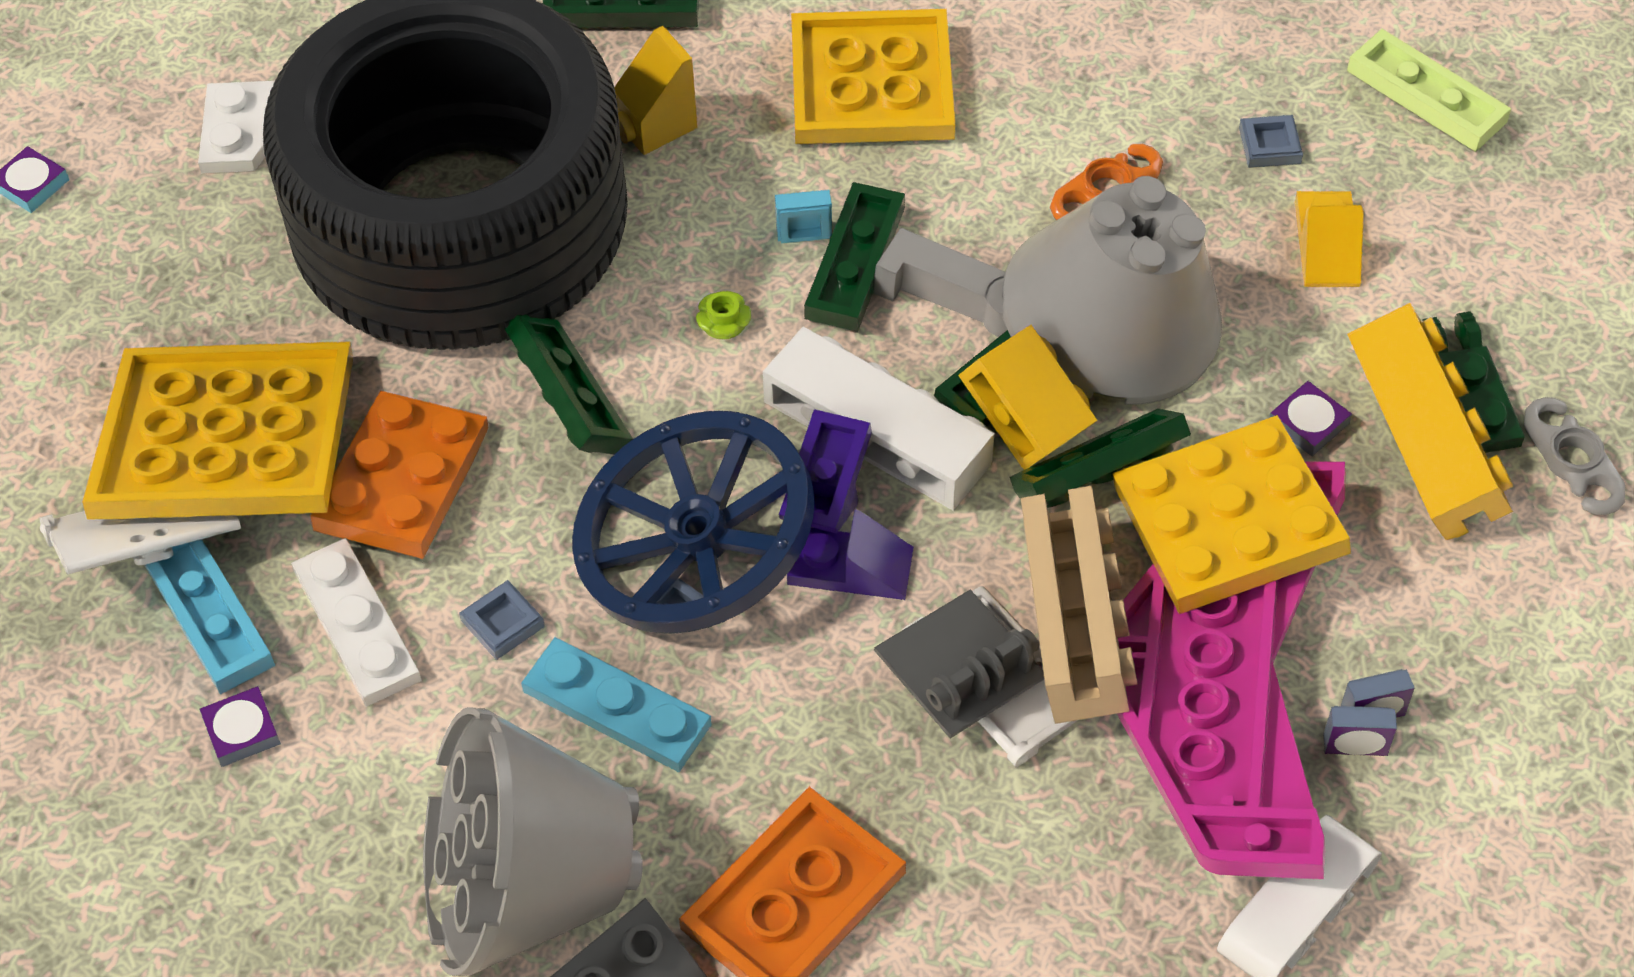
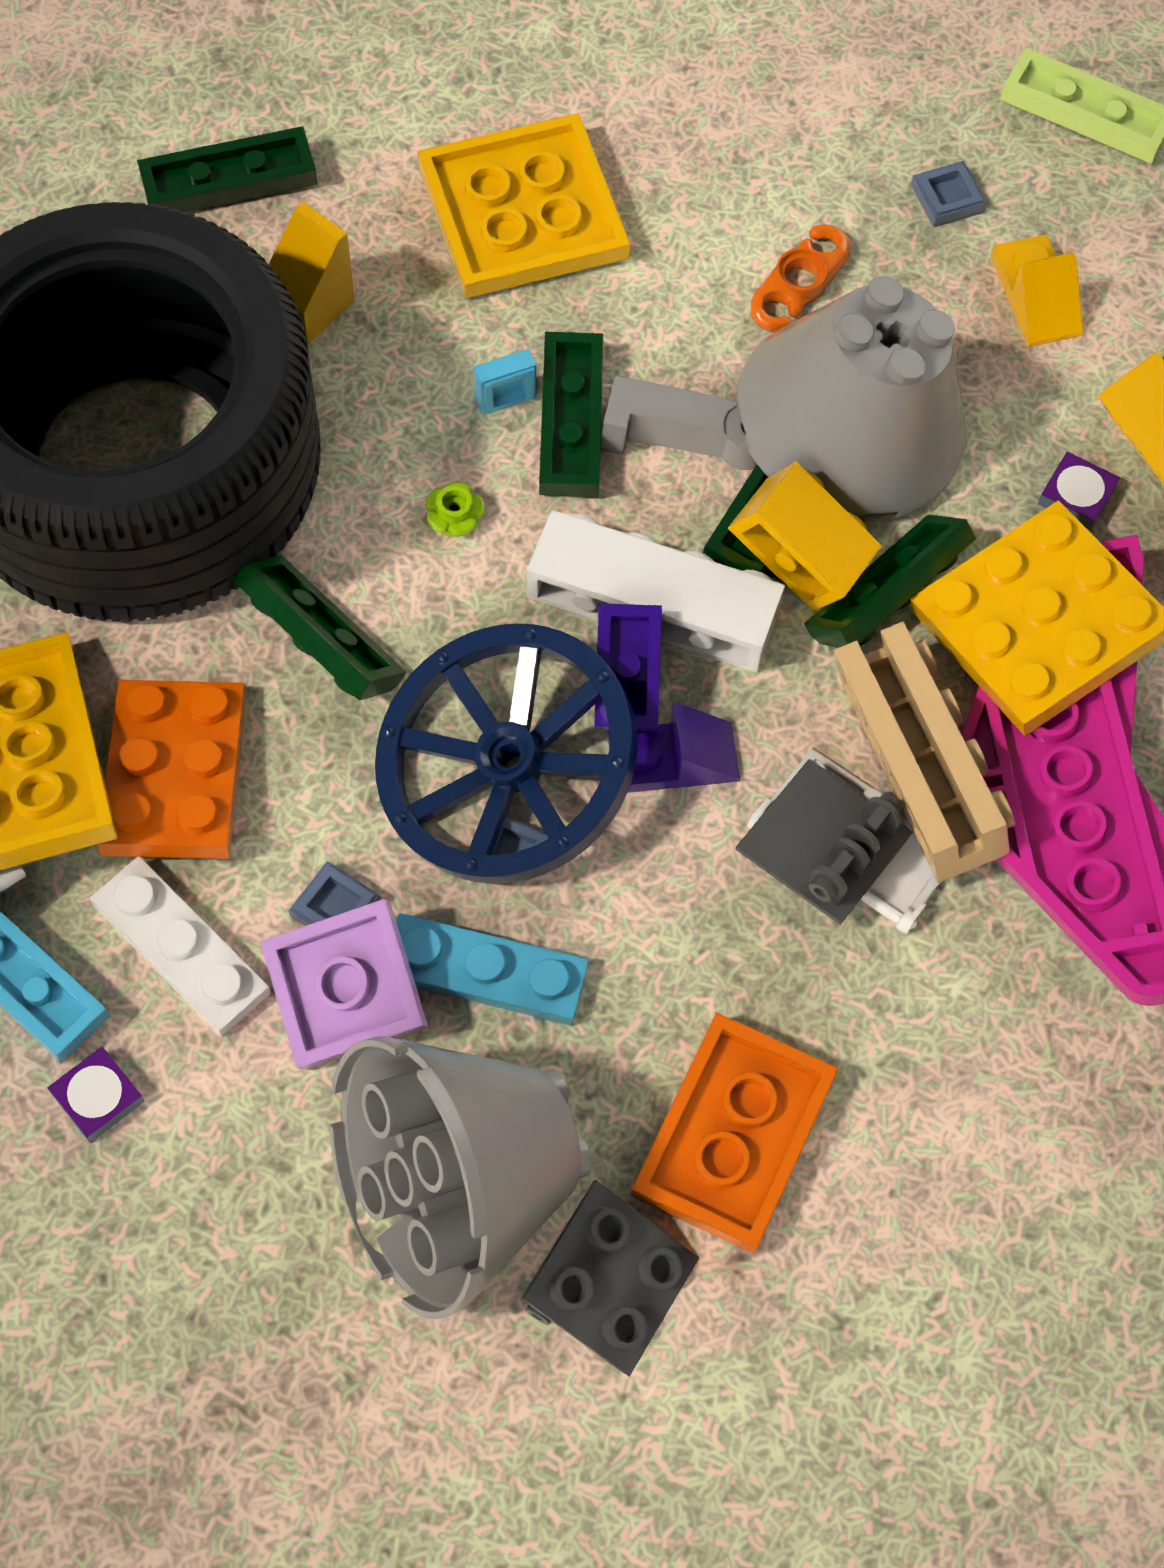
camera: 20 degrees left, 10 degrees up
none -> lavender plate [261,899,429,1070]

